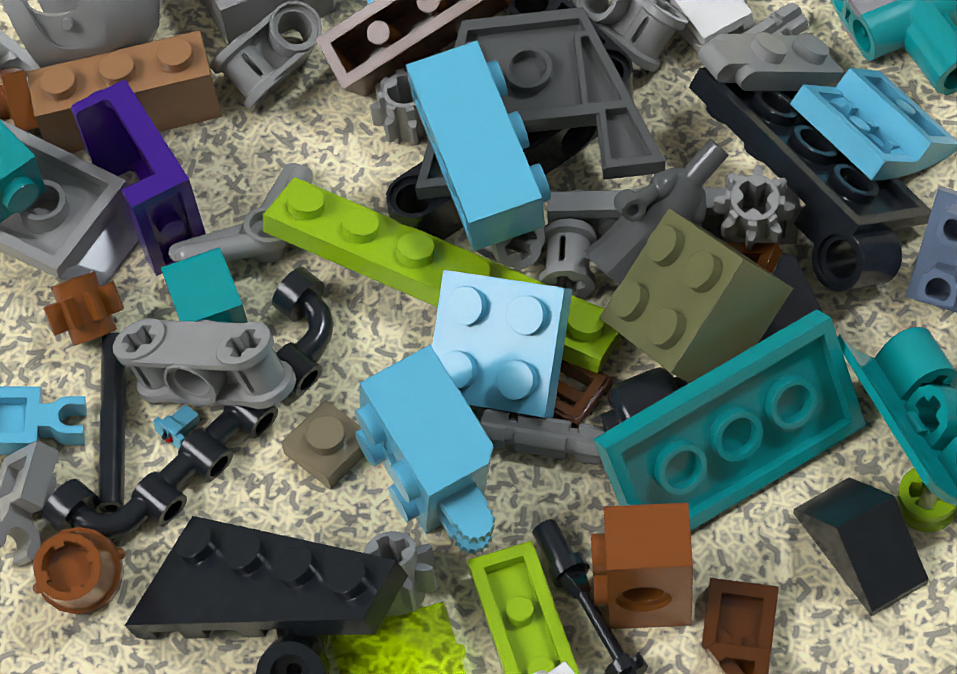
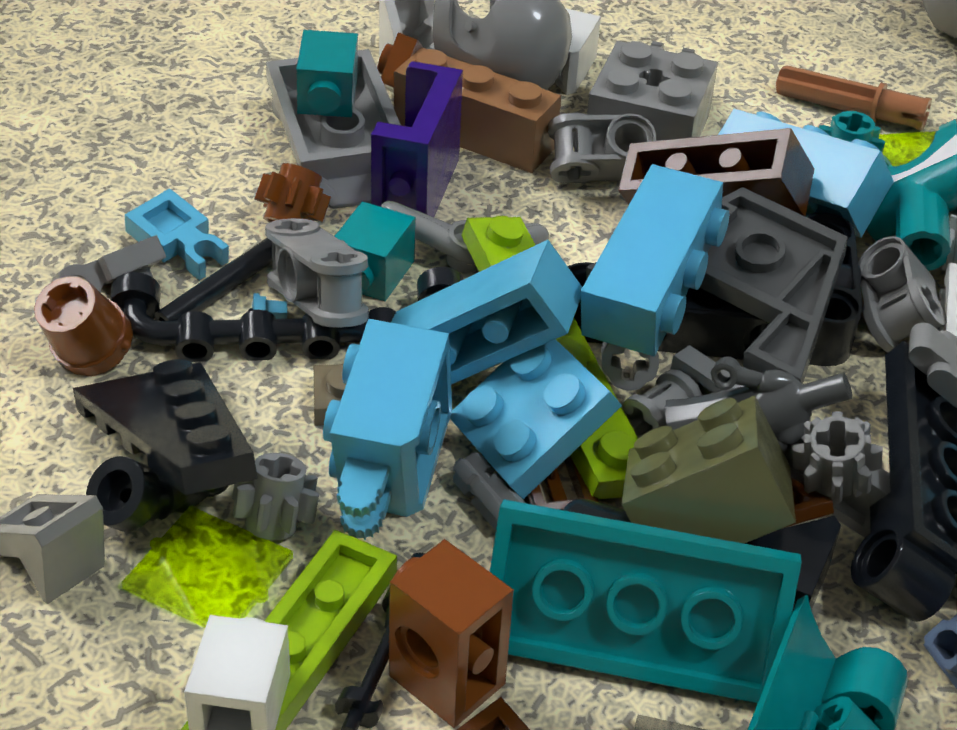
camera: 35 degrees right, 15 degrees down
none -> medium azure brick [391,240,582,384]

